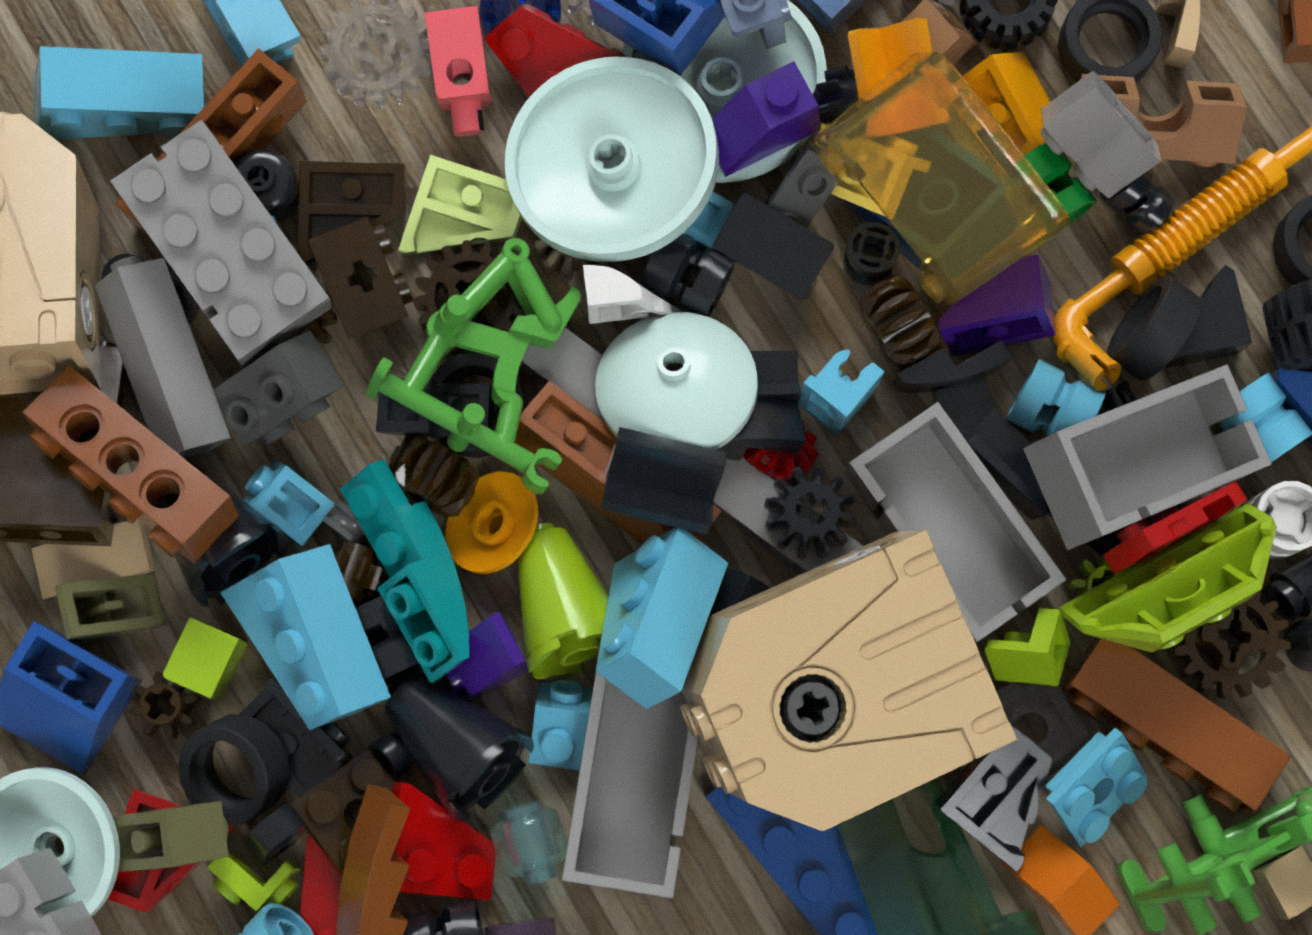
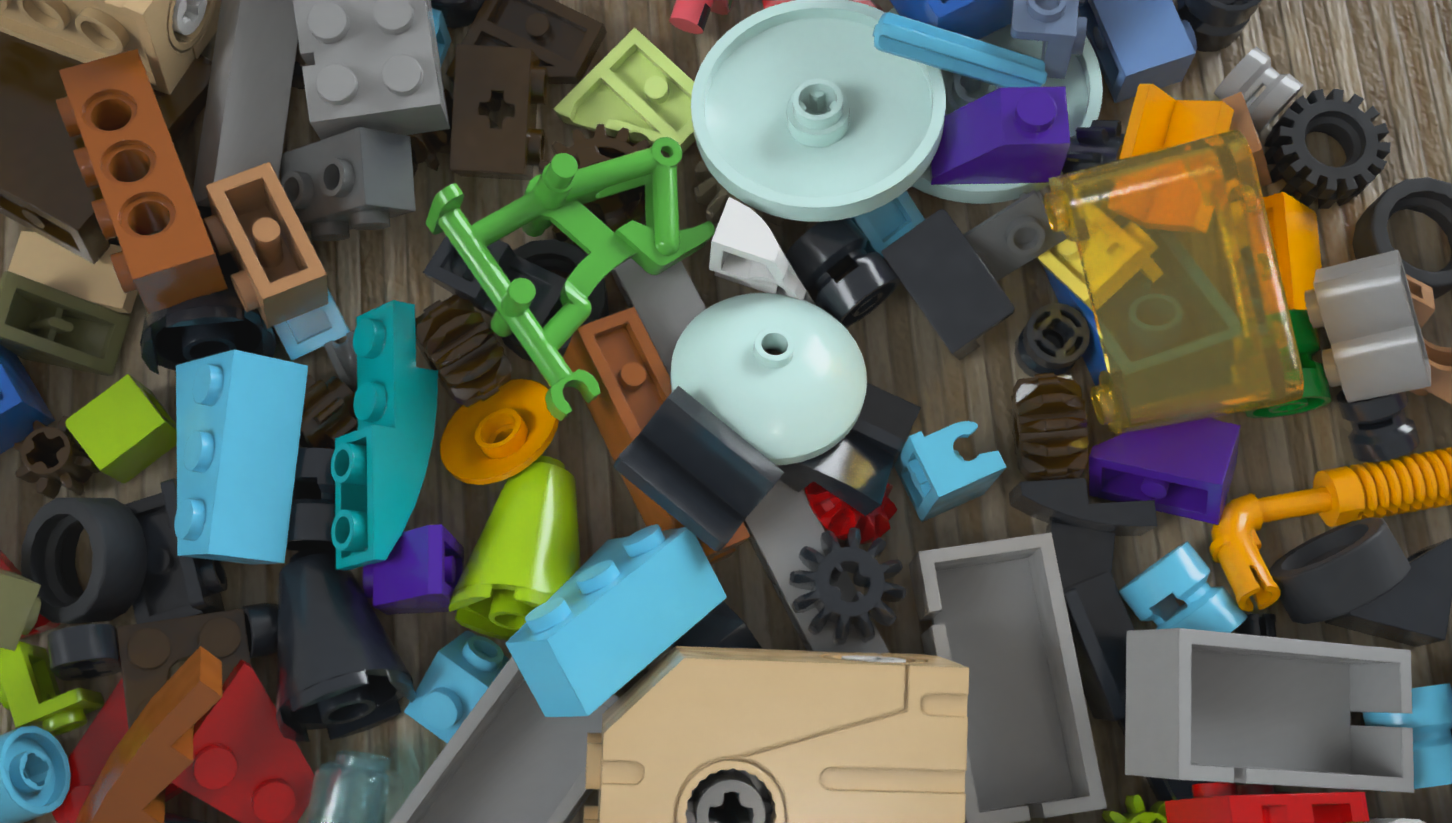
camera: 25 degrees right, 5 degrees down
none -> medium nougat brick [203,162,328,329]
none -> medium azure axle [872,12,1048,88]

